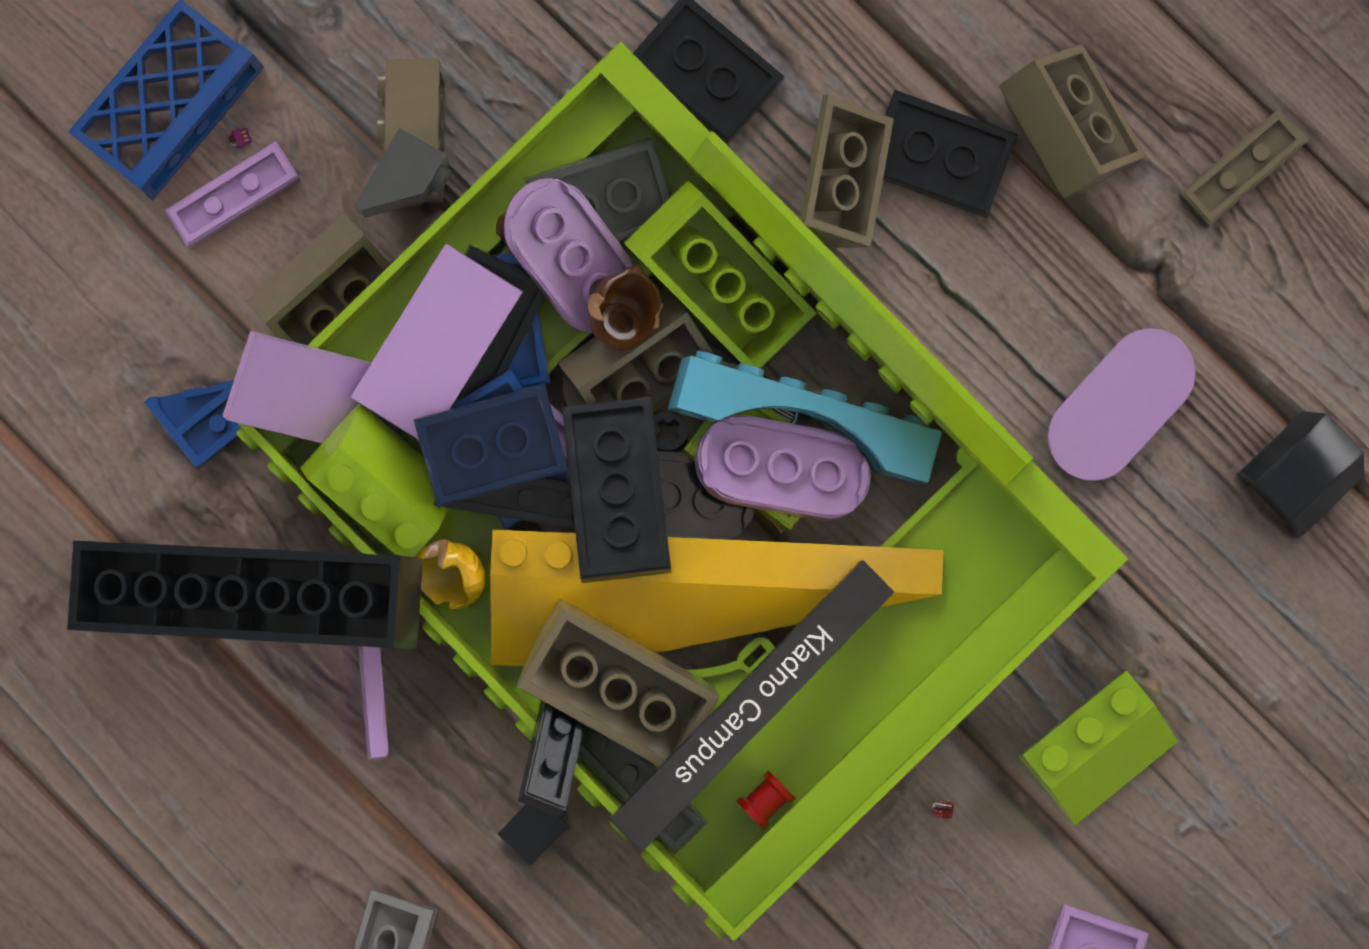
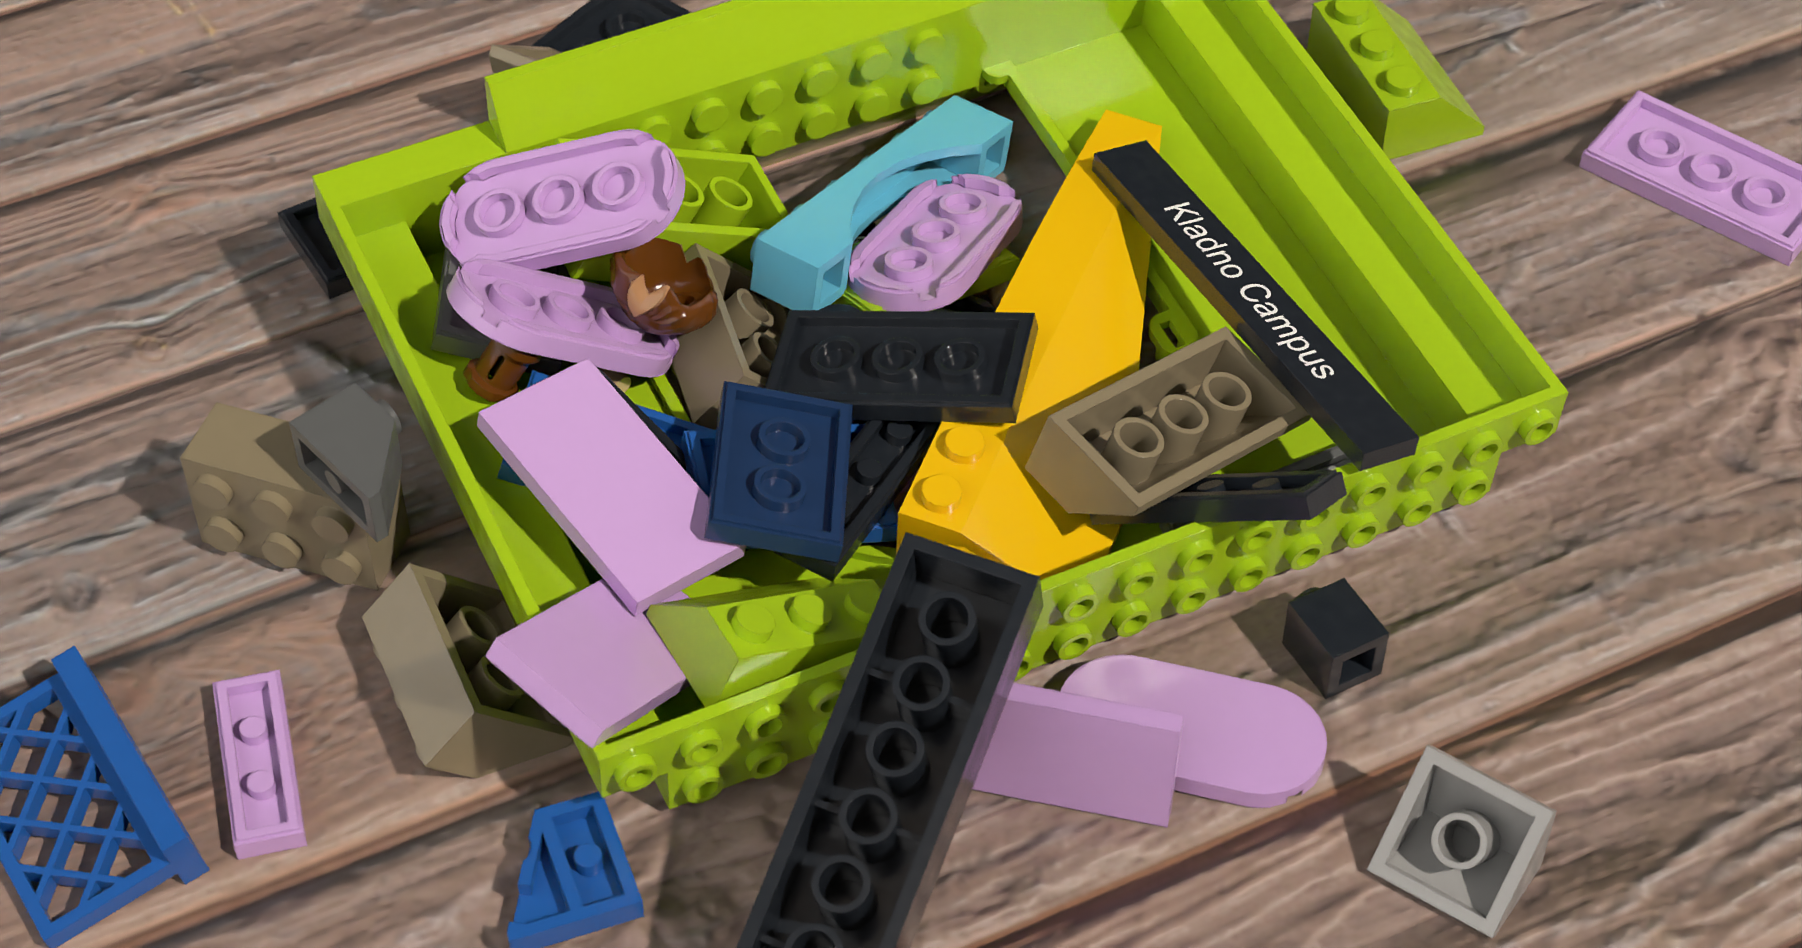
camera: 75 degrees left, 35 degrees down
magenta piece [229,128,252,149] -> none
red bush [736,770,796,830] -> none
none -> lavender tile [439,129,685,270]
none -> lavender tile [1061,655,1327,808]

